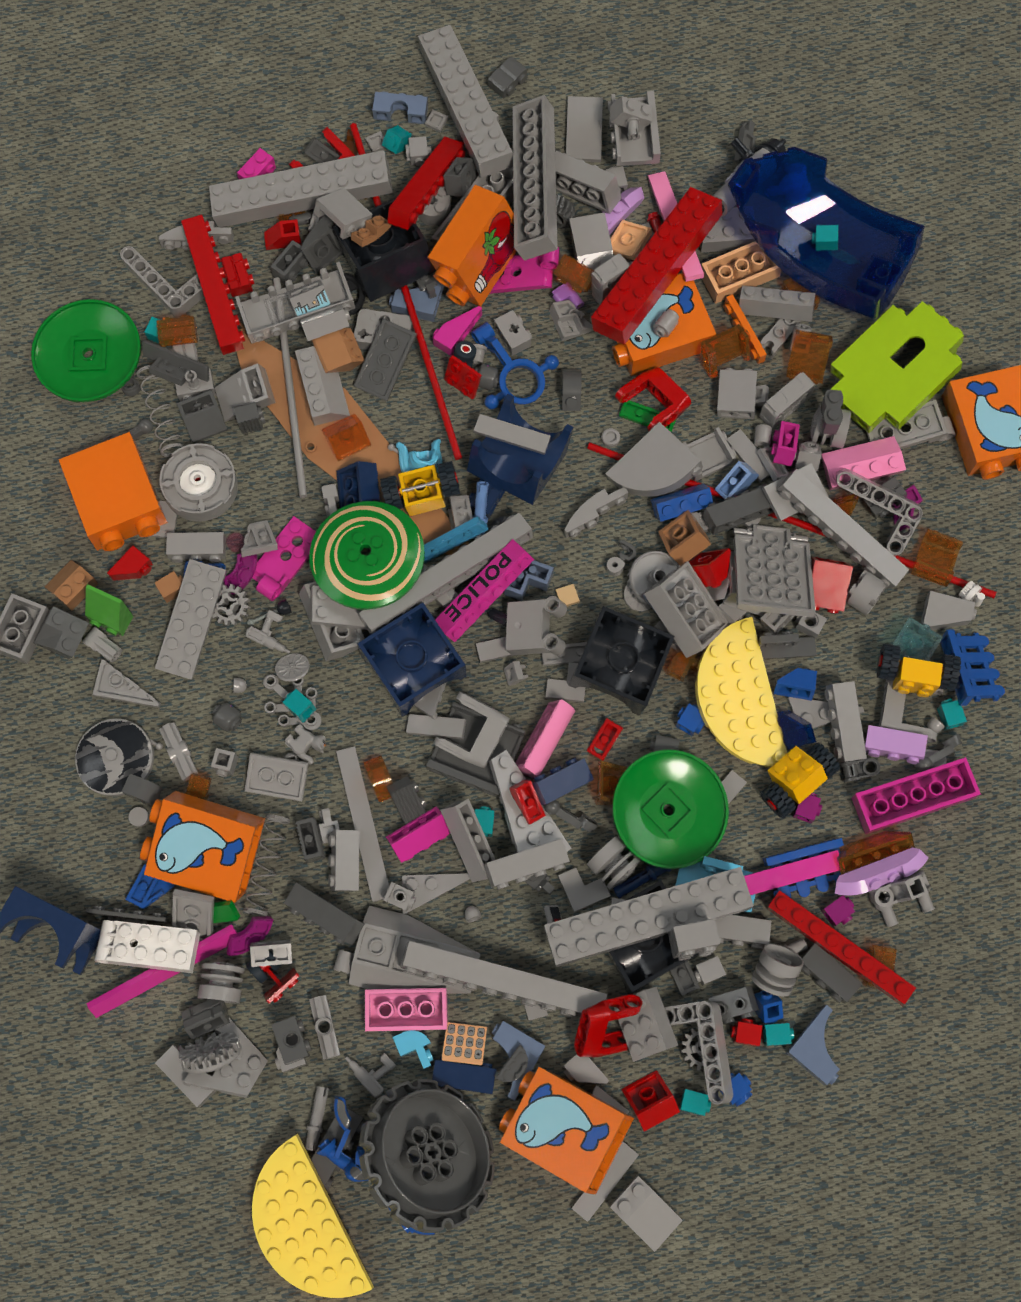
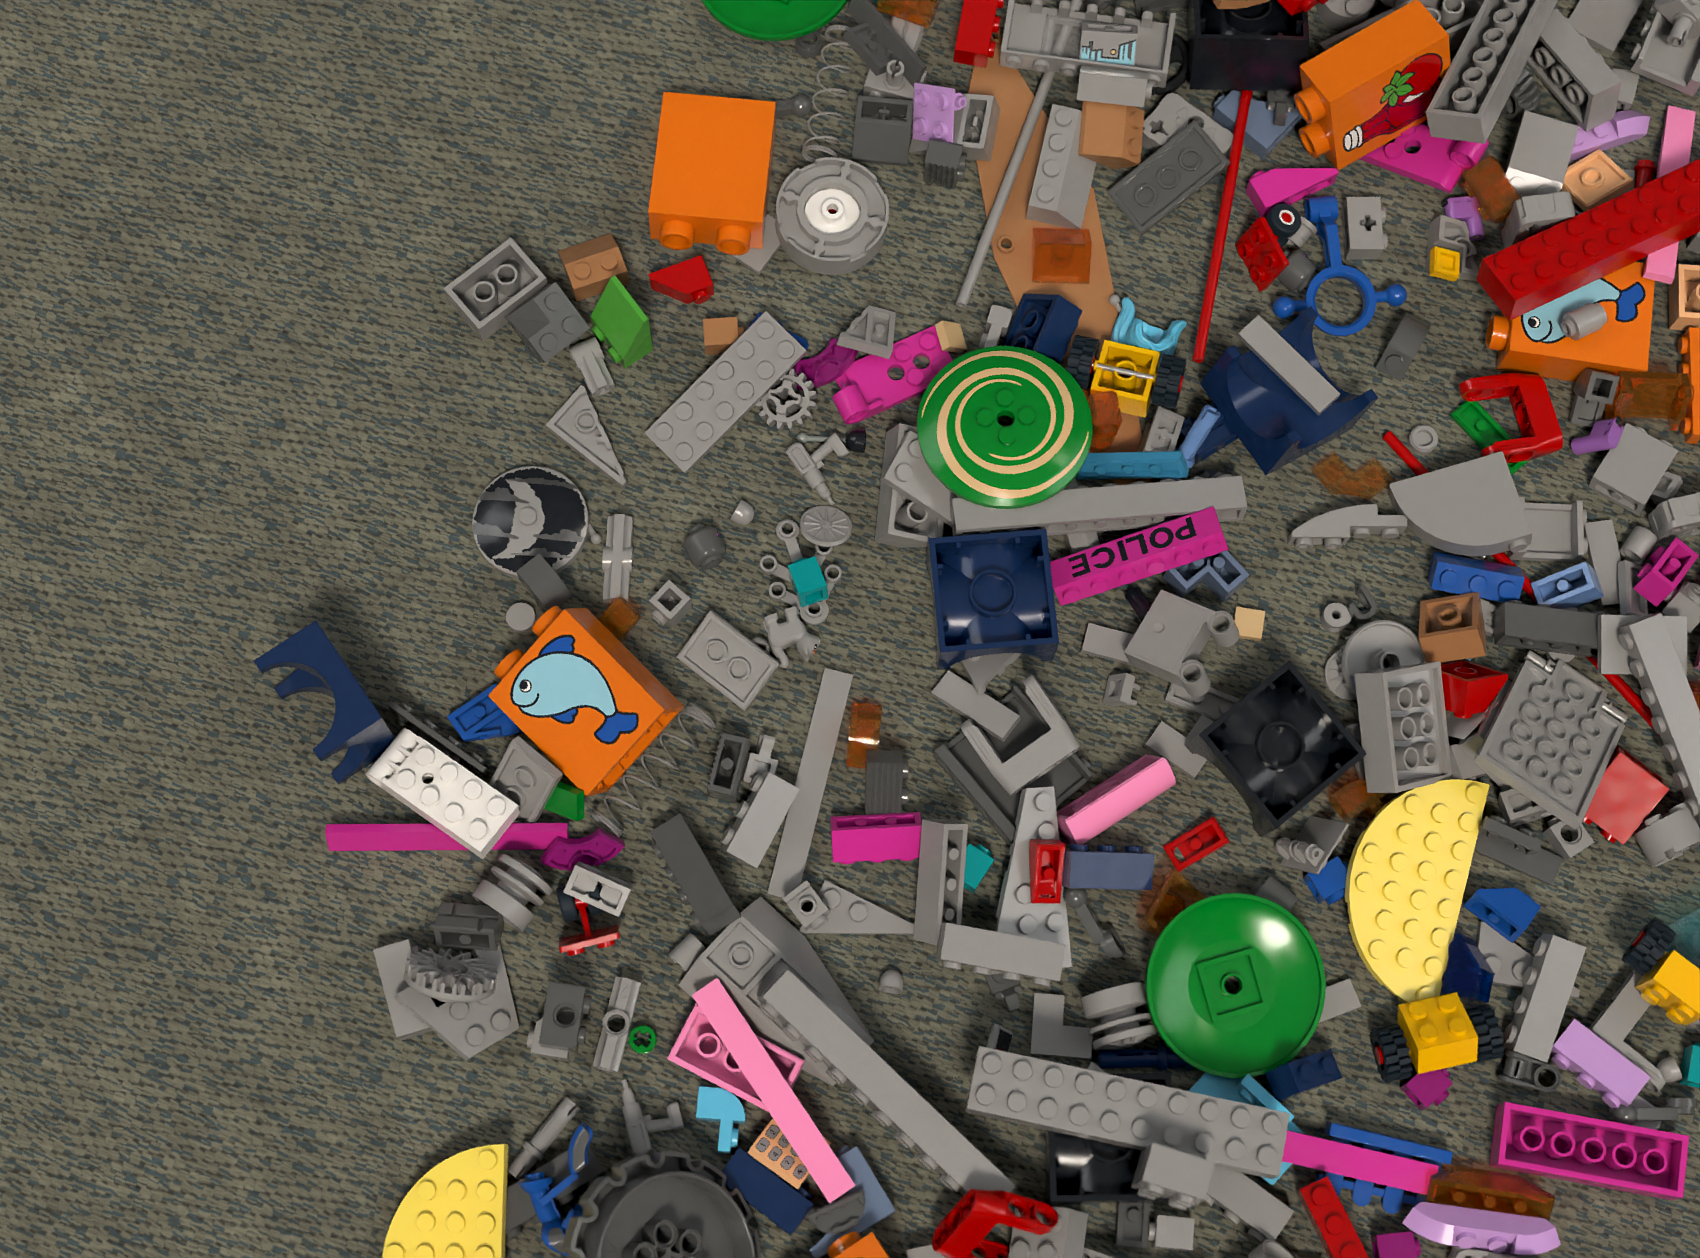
camera: 25 degrees right, 0 degrees up
light grey brick [166,532,226,563] -> none
clear pink tile [226,533,244,552] -> none
light grey tile [525,1004,548,1021] -> none
none -> green bush [629,1025,657,1054]
none -> bright pink tile [692,978,856,1203]
none -> lavender hinge [912,83,967,143]
none -> tan tile [935,320,967,353]
none -> clear orange brick [1087,391,1123,449]
none -> dark blue brick [1265,1049,1342,1101]
none -> light grey hinge [1275,816,1349,875]
none -> clear orange tile [1312,453,1394,499]
none -> yellow tile [1429,246,1460,282]
none -> dark grey brick [1568,368,1620,427]
none -> medium lavender piece [1571,416,1623,455]

